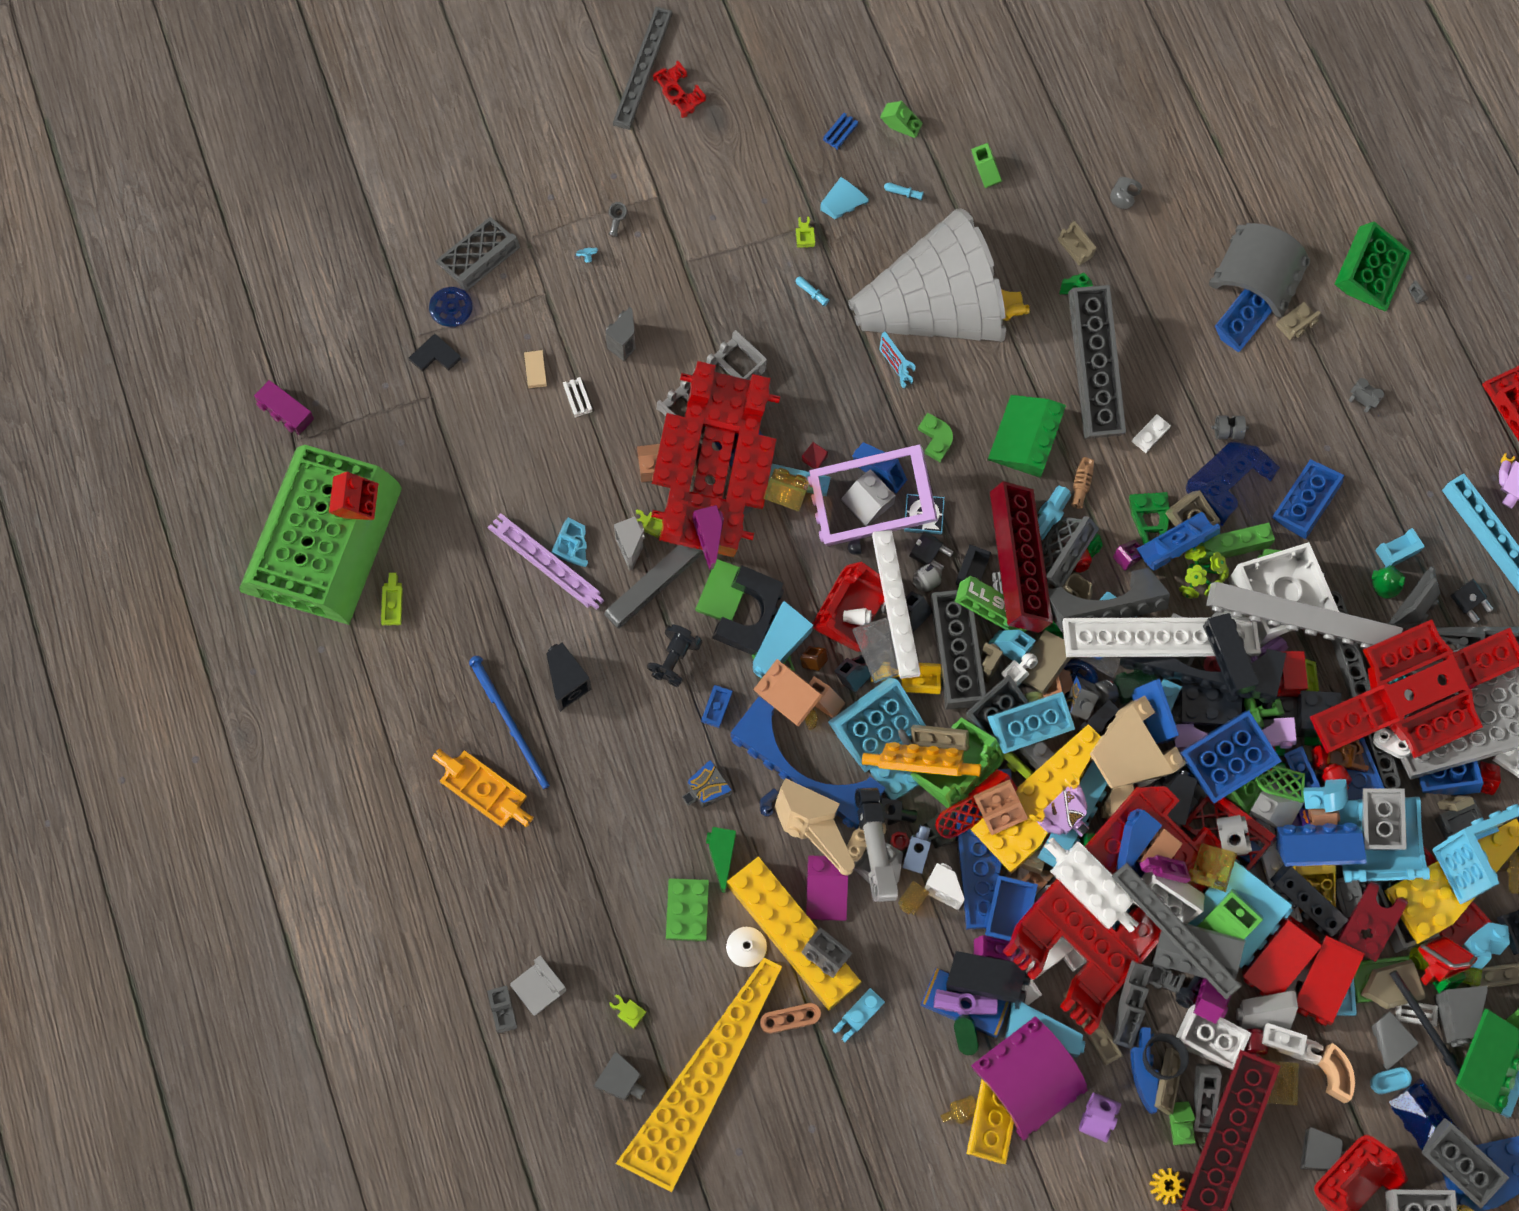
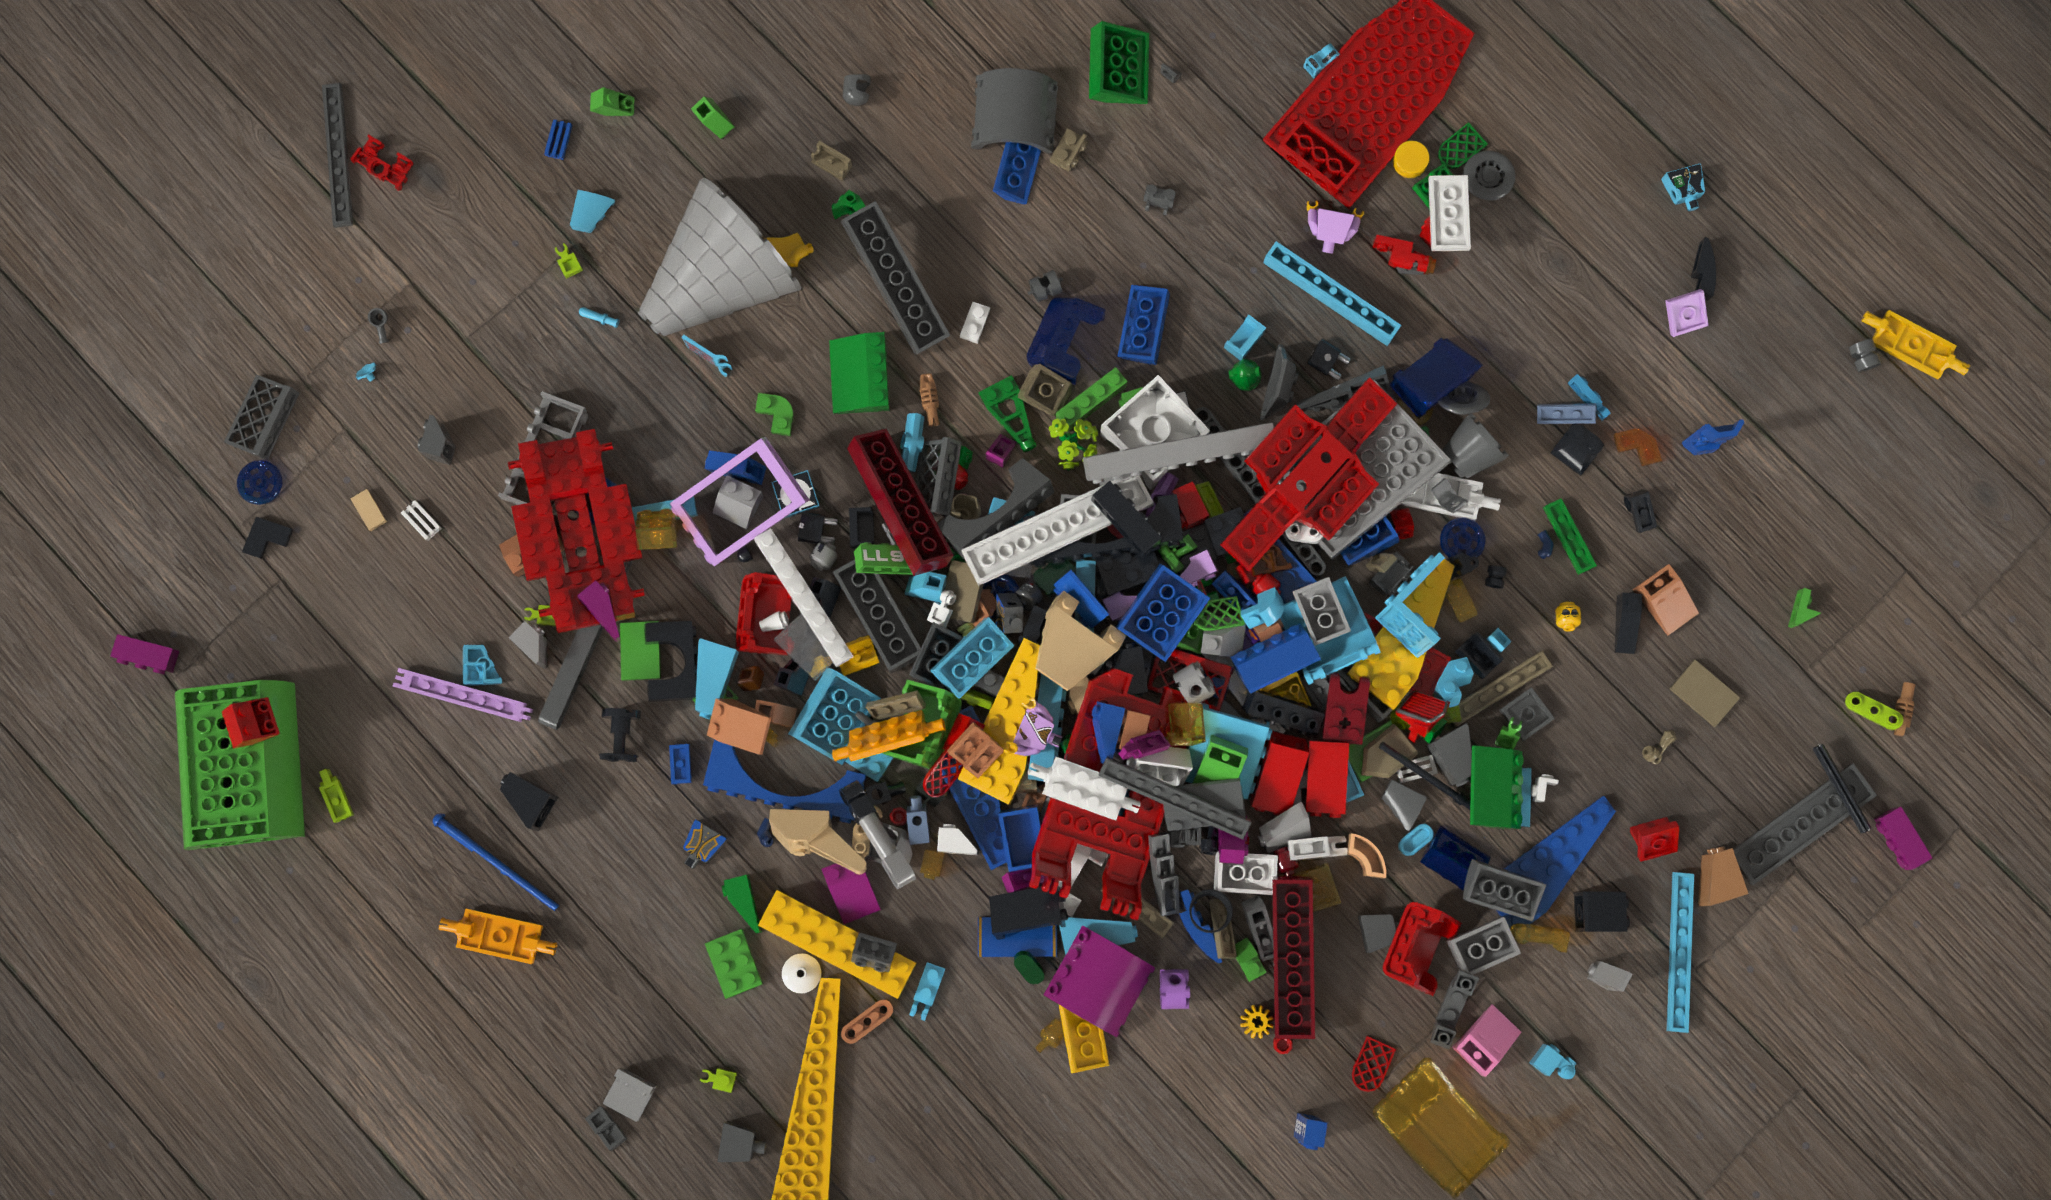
camera: 20 degrees left, 10 degrees up
dark red slope [802,442,828,469] -> none
medium azure piece [884,183,924,200] -> none
medium lavender piece [933,989,997,1015] -> none
dark tan bracket [981,643,1003,683] -> none
blue piece [1137,512,1220,571] -> none

